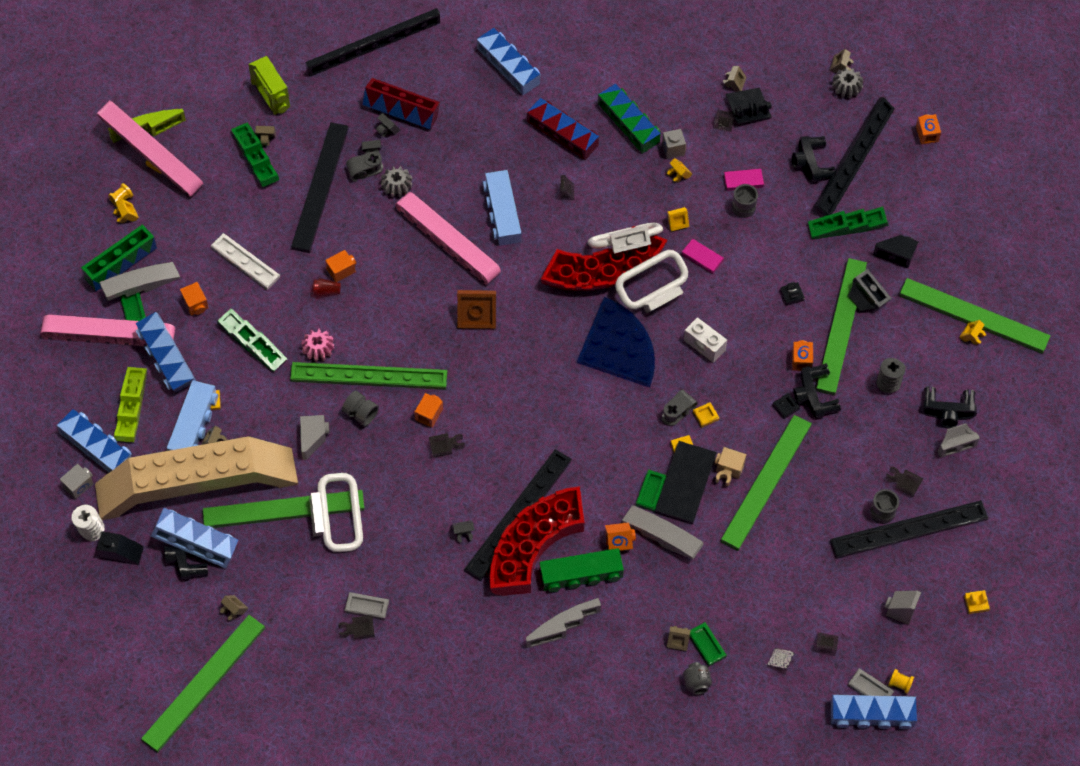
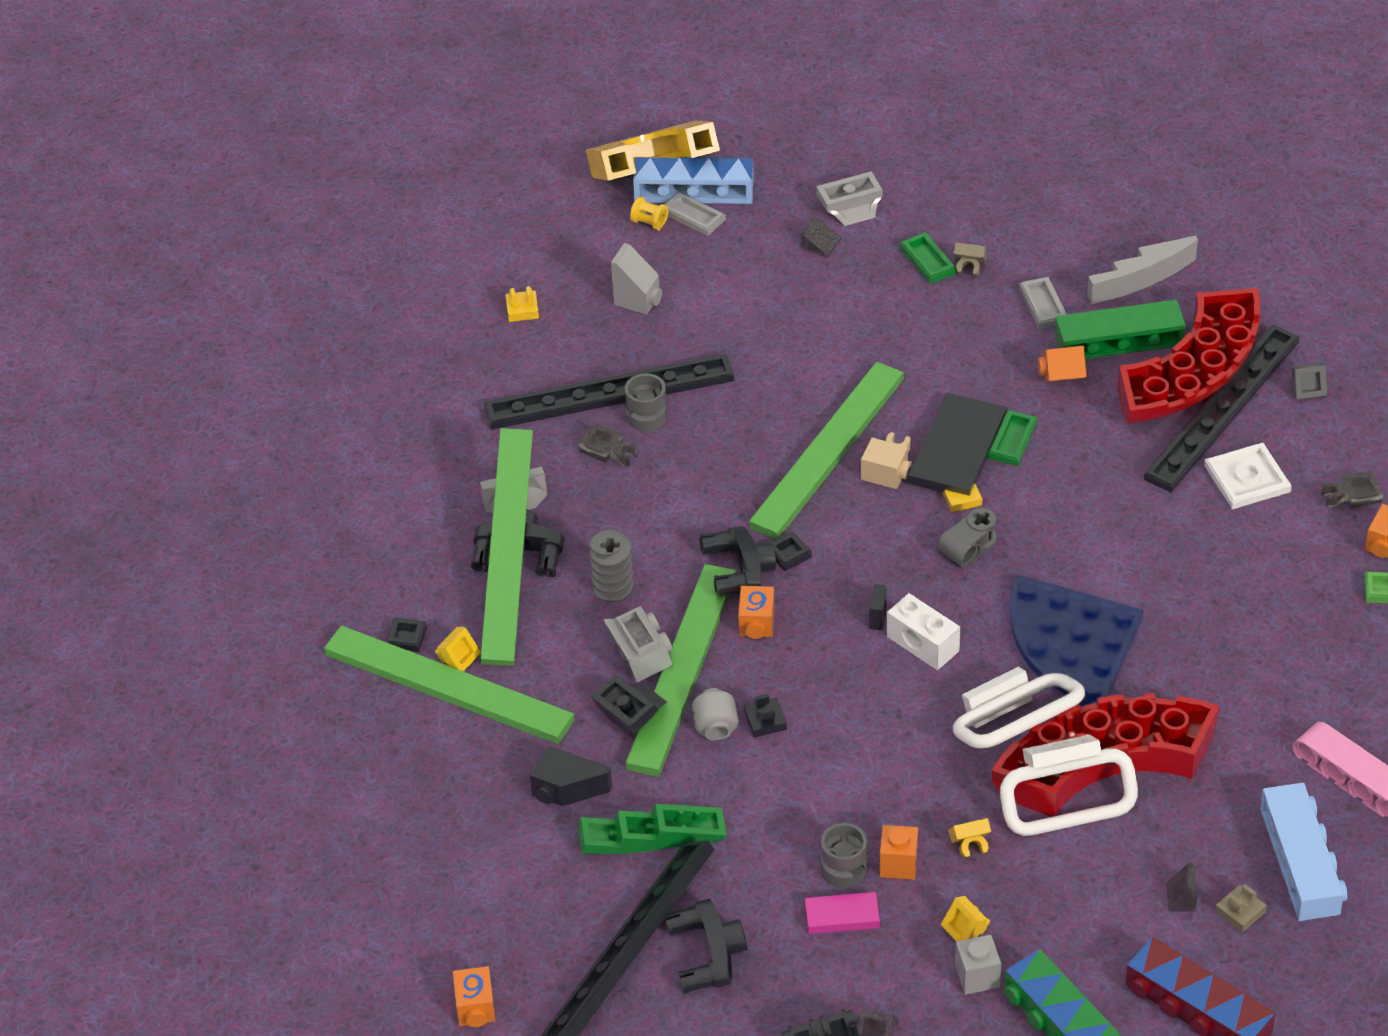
camera: 175 degrees left, 15 degrees down
dark orange tile [457,290,496,329] -> none
light grey slope [622,505,704,559] -> none
dark pink tile [682,239,724,274] -> none
dark grey head [683,662,712,695] -> none
yellow tile [693,402,719,428] -> none
clear smoke slope [815,632,839,656] -> none
none -> black tile [386,618,427,652]
none -> bright green tile [481,428,533,666]
none -> yellow arch [586,120,720,180]
none -> light grey window [604,606,673,682]
none -> light grey head [692,688,739,741]
none -> light grey slope [816,171,883,226]
none -> black tile [869,584,887,630]
none -> orange brick [880,825,918,880]
none -> light grey tile [1019,277,1067,329]
none -> white tile [1204,443,1292,509]
none -> dark tan tile [1215,884,1267,933]

